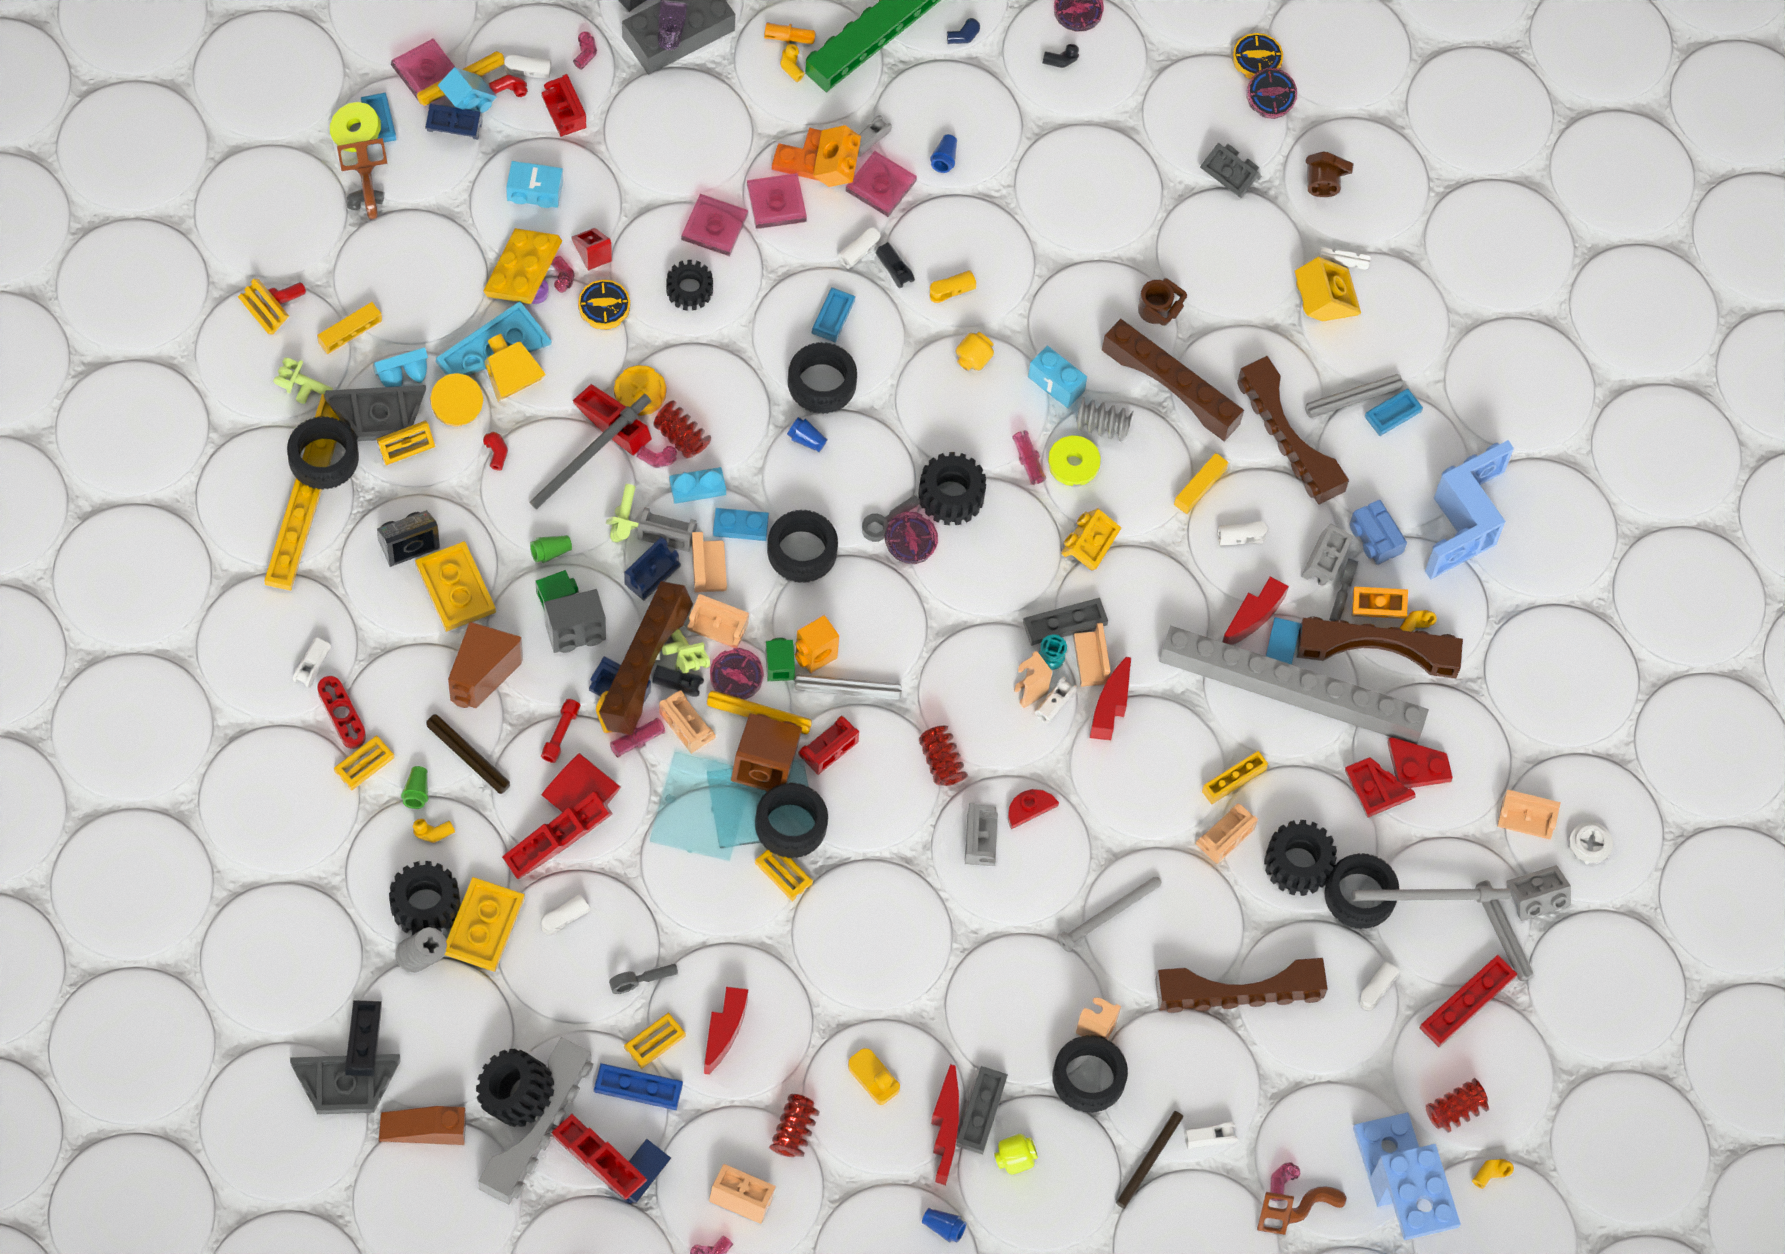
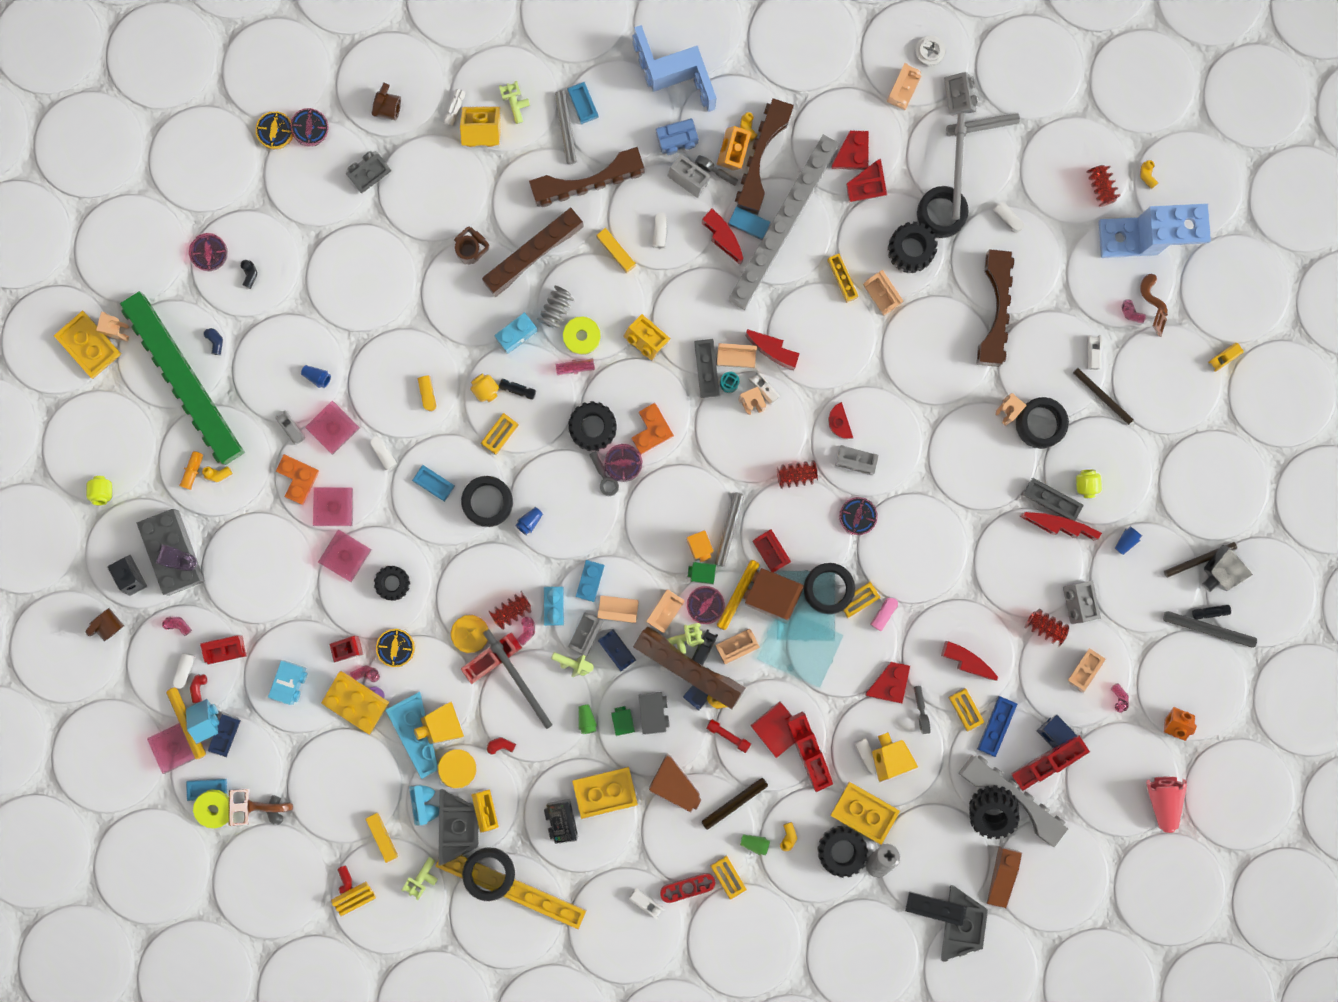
camera: 80 degrees left, 20 degrees up
clear pink pin [610,718,665,758] -> none
black tyre [767,510,838,583] -> none
light orange brick [813,125,861,187] -> none
yellow piece [848,1048,900,1105] -> none
black bar [875,242,915,288] -> none
light grey bar [1057,877,1162,952] -> none
red plate [1419,955,1517,1047] -> none
none -> yellow tile [481,413,519,455]
none -> yellowish green arm [499,81,530,124]
none -> black axle [499,379,536,400]
none -> orange plate [631,403,674,455]
none -> tile [839,497,878,535]
none -> red wing [865,662,910,704]
none -> bright pink bar [870,598,898,631]
none -> yellow torso [872,732,918,782]
none -> light grey bracket [1063,581,1101,624]

